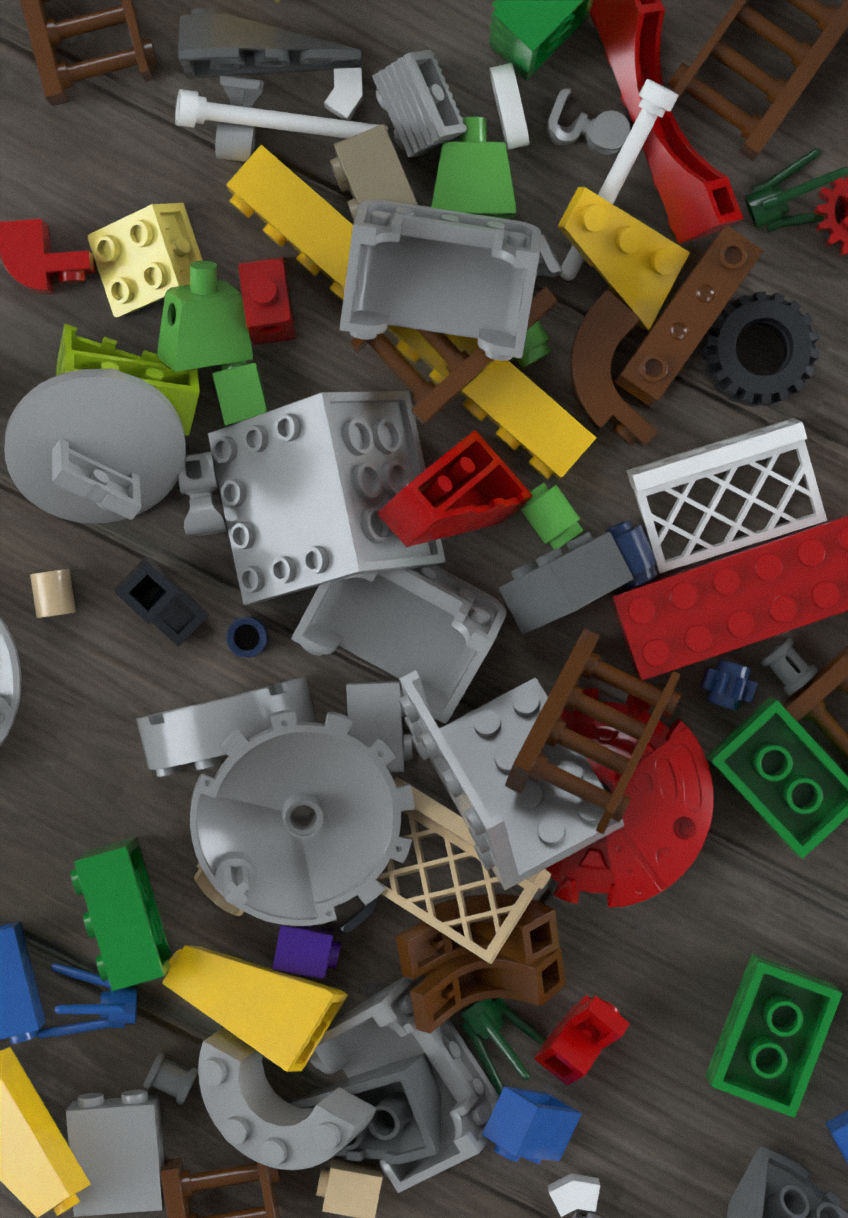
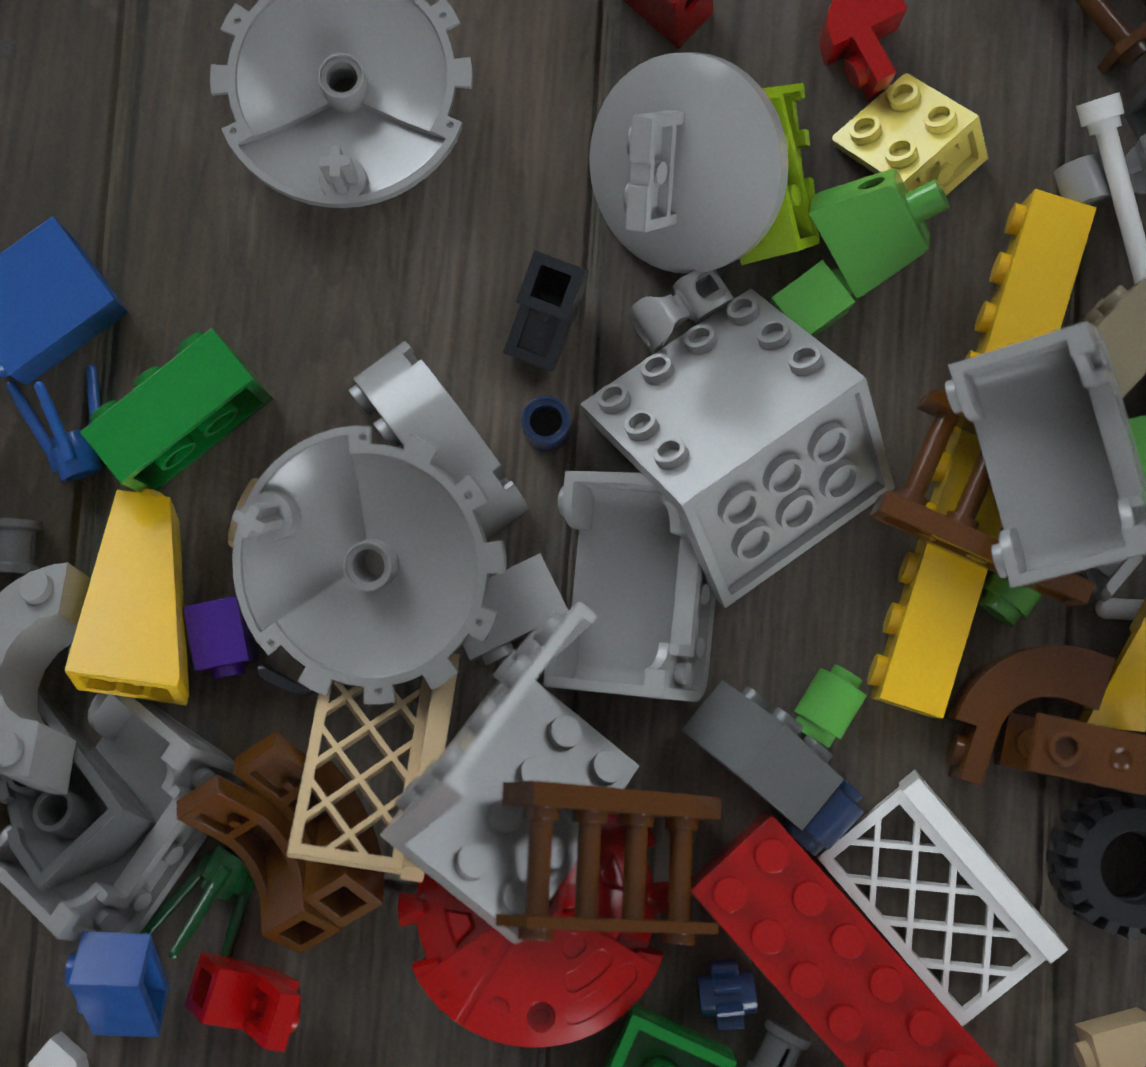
camera: 65 degrees right, 5 degrees down
tan beam [30,569,76,618] -> none
red torso [238,256,297,345] -> none
red wedge [377,430,533,547] -> none

